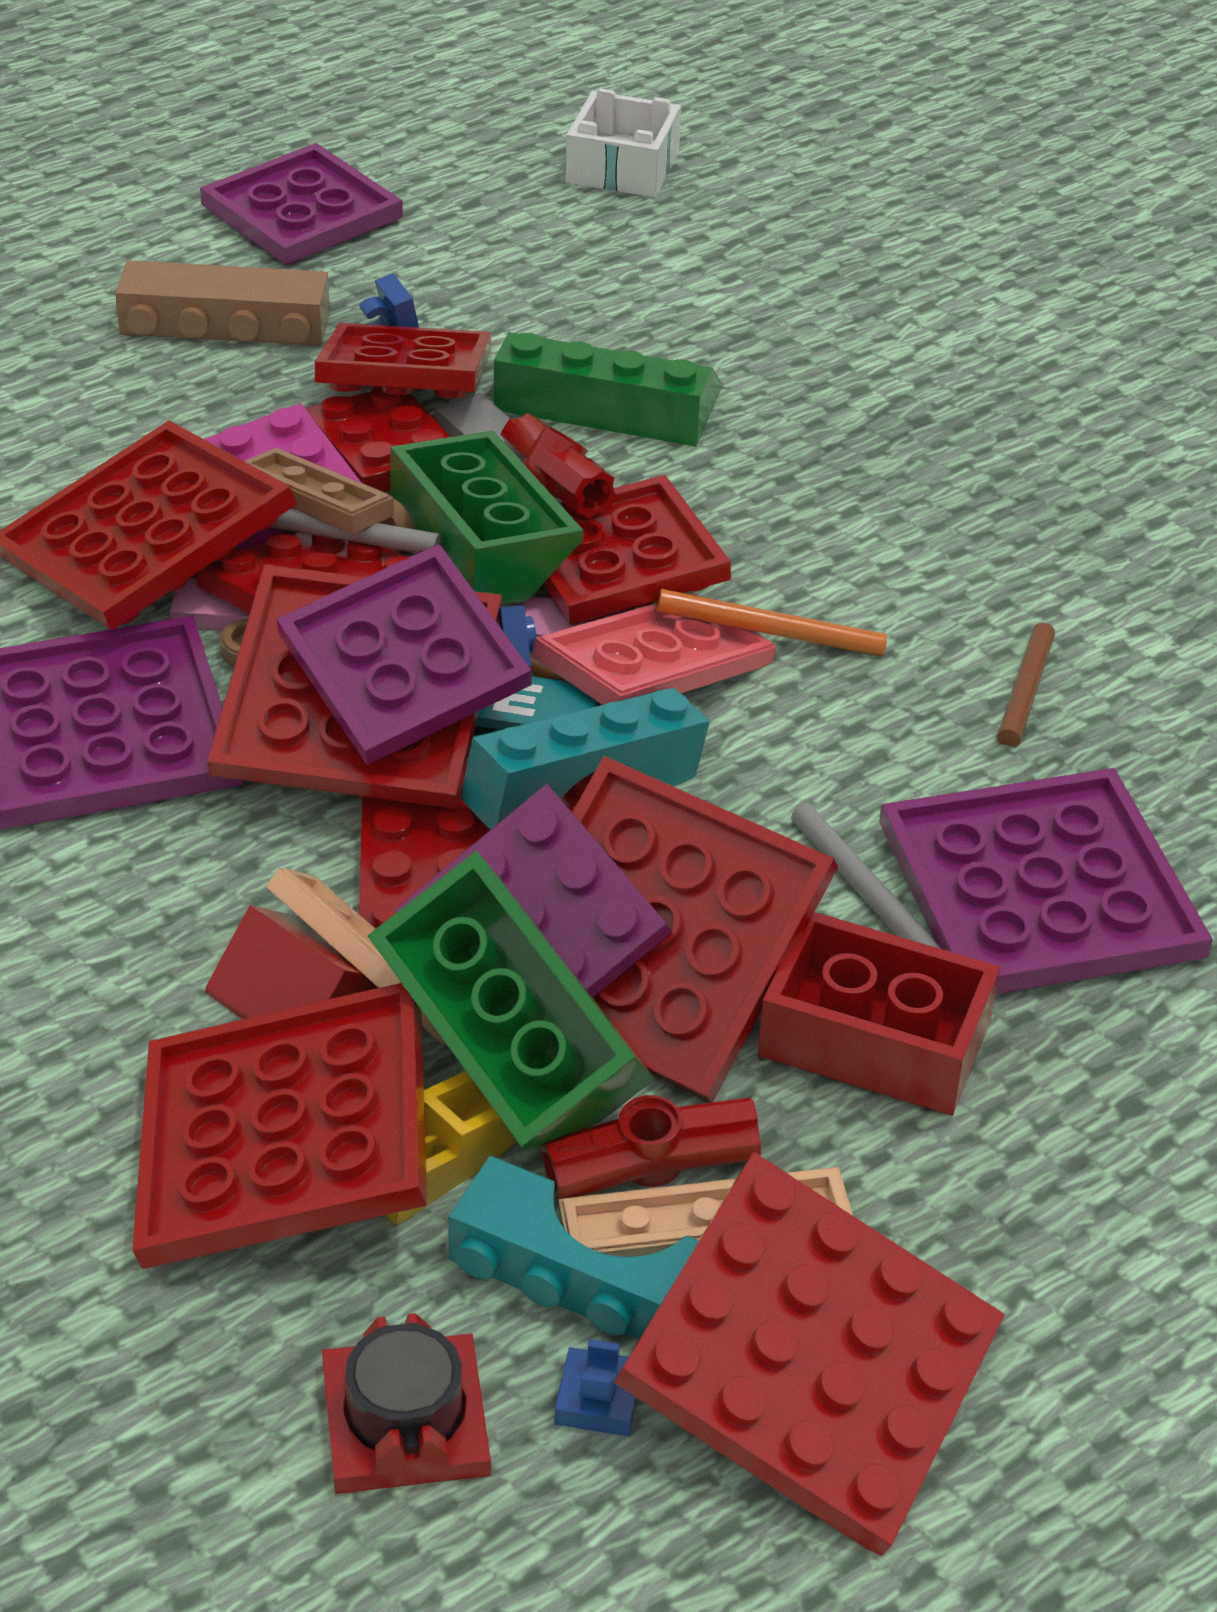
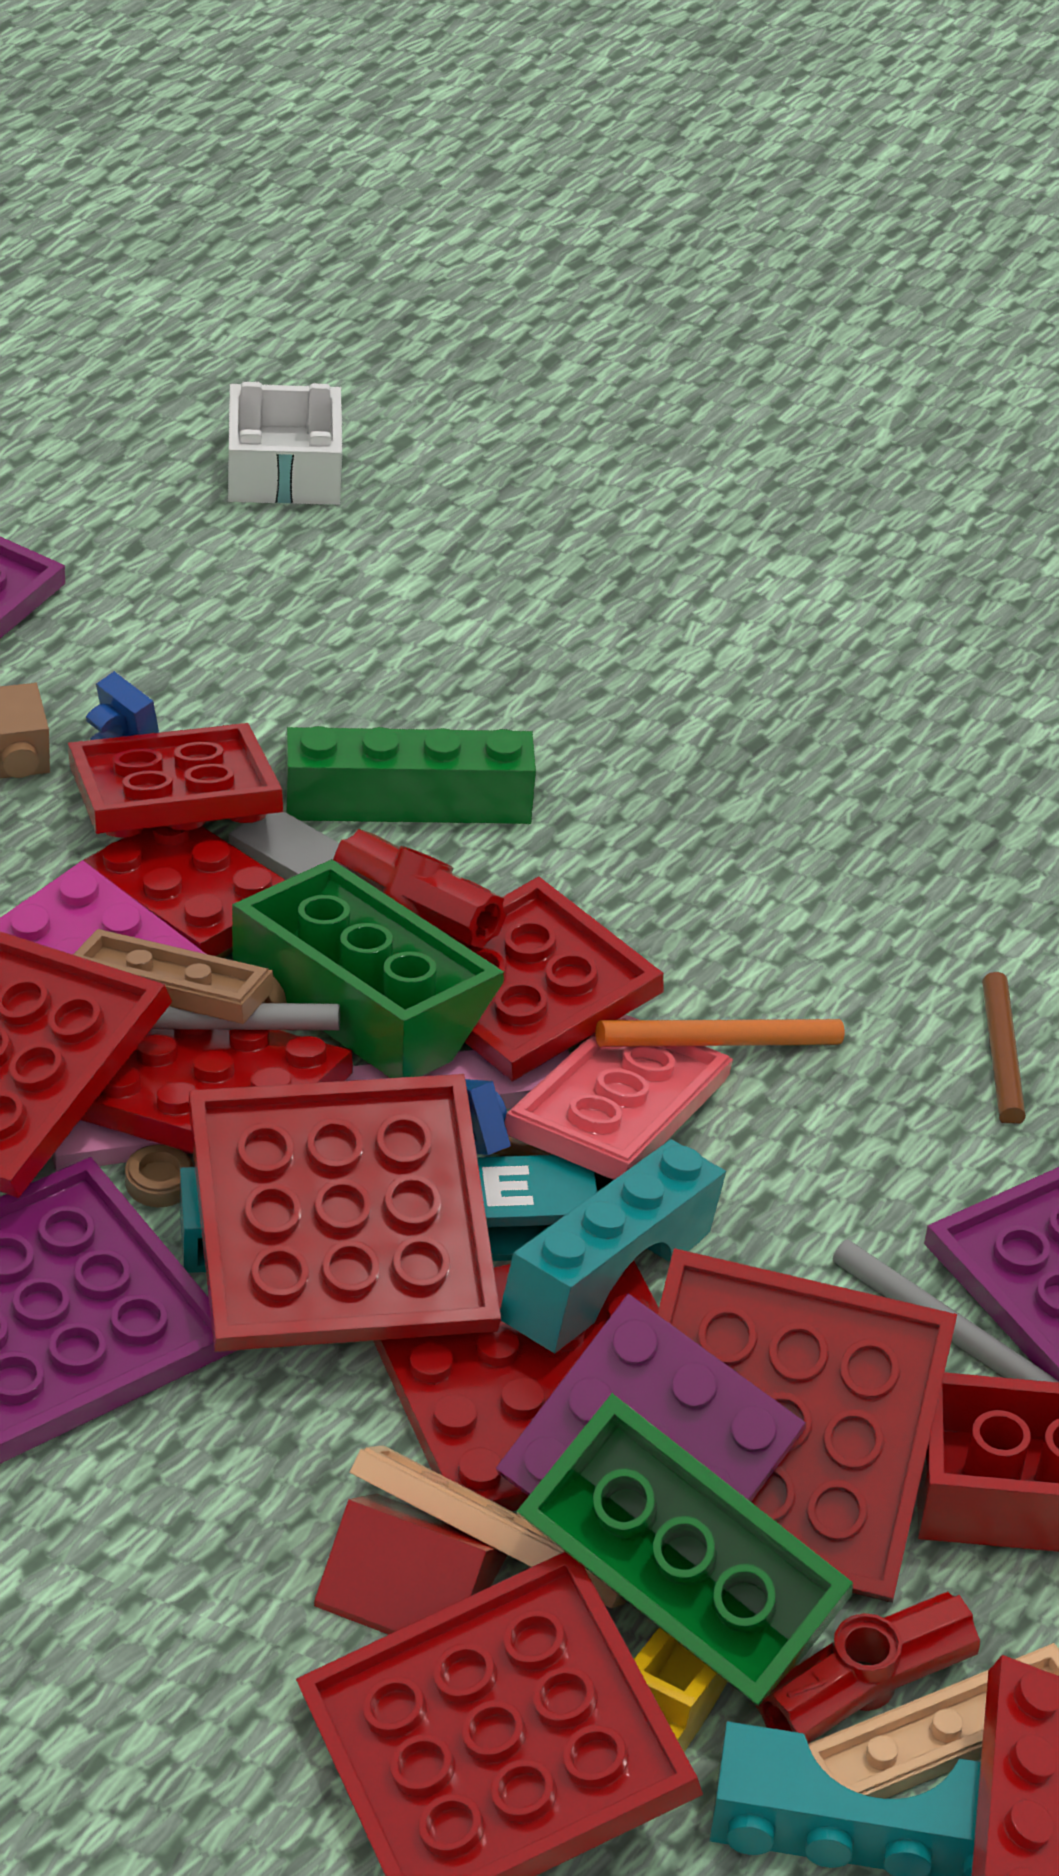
camera: 20 degrees left, 0 degrees up
magenta plate [276,544,532,765] -> none

